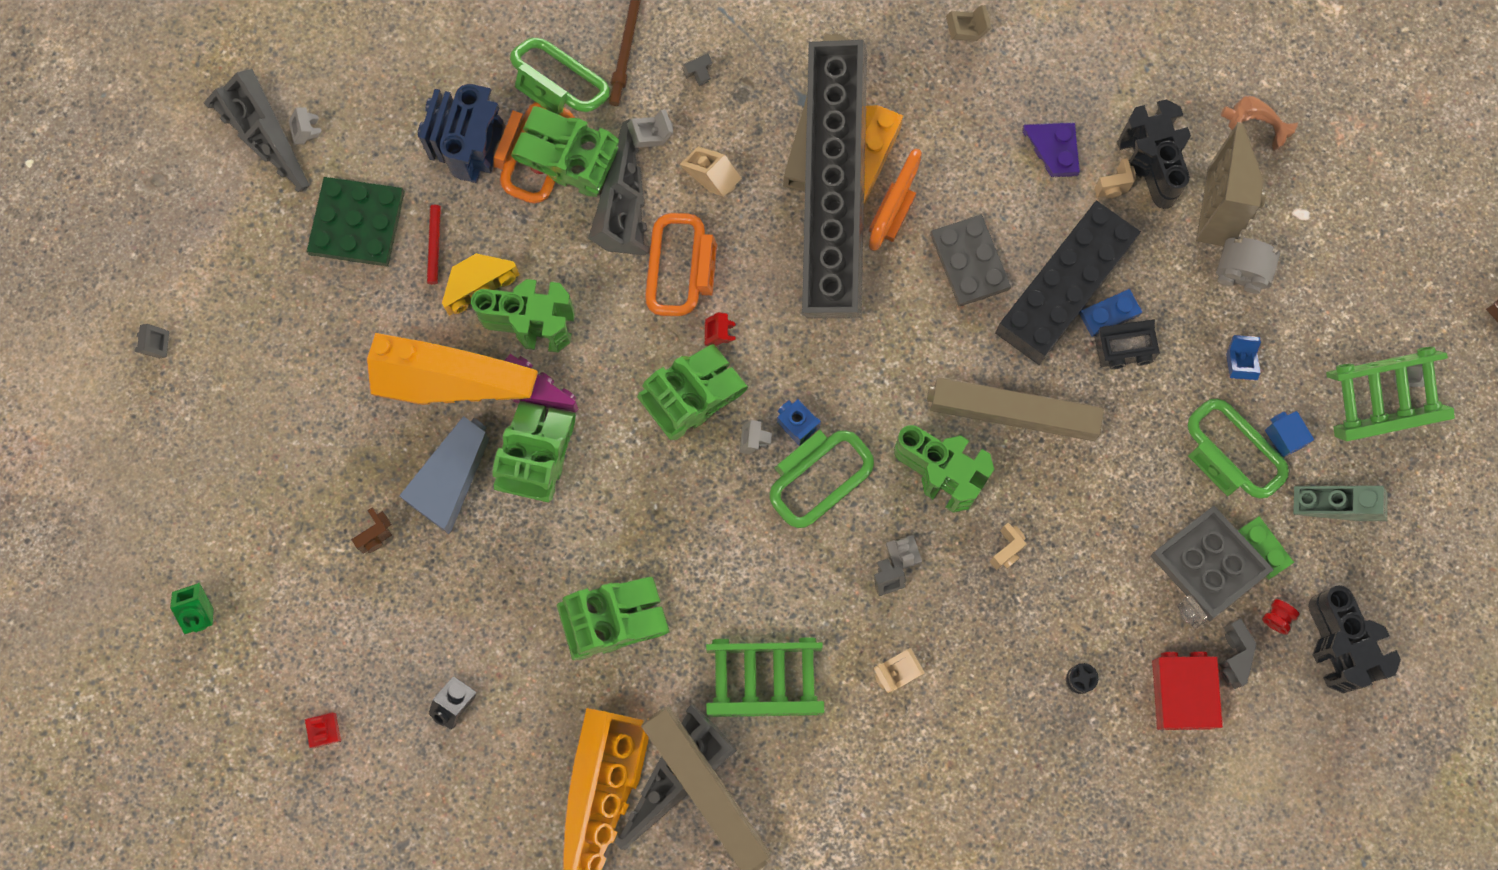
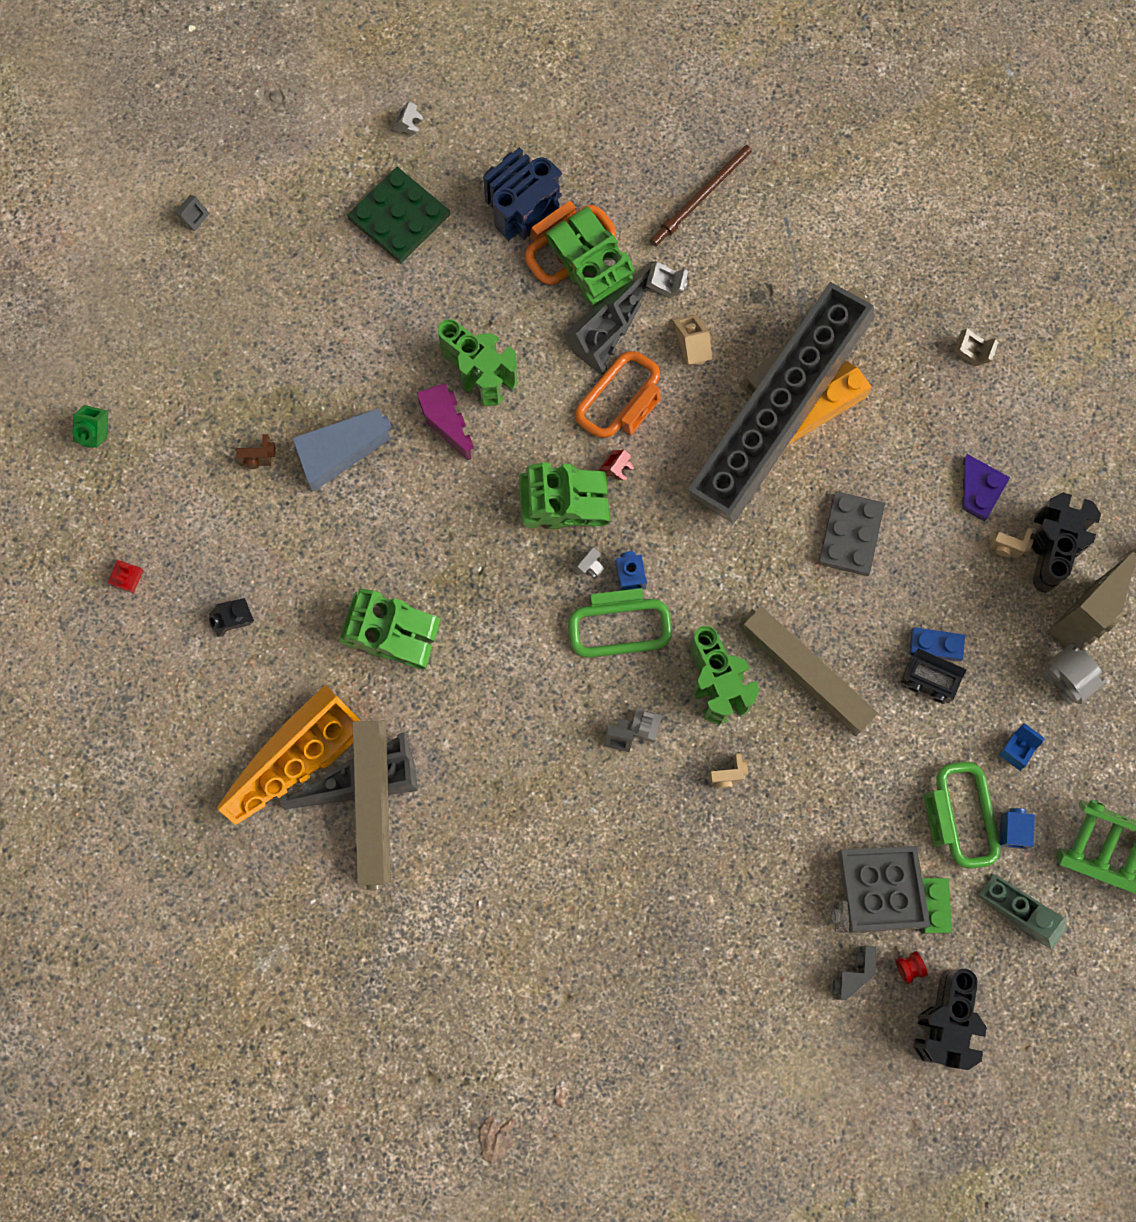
camera: 30 degrees right, 0 degrees up
dark grey wedge [204,69,310,192] -> none
light orange wedge [367,333,538,405] -> none
red bar [427,205,441,285] -> none
yellow slope [442,253,520,316] -> none
bright green connector [492,401,576,503] -> none
bright green bar [510,37,610,115] -> none
dark grey tile [682,53,713,86] -> none
bright green fence [706,637,824,717] -> none
orange bar [869,148,922,251] -> none
tan bracket [874,648,925,693] -> none
black brick [995,200,1141,365] -> none
black wheel [1065,663,1099,694] -> none
red brick [1152,652,1223,730] -> none

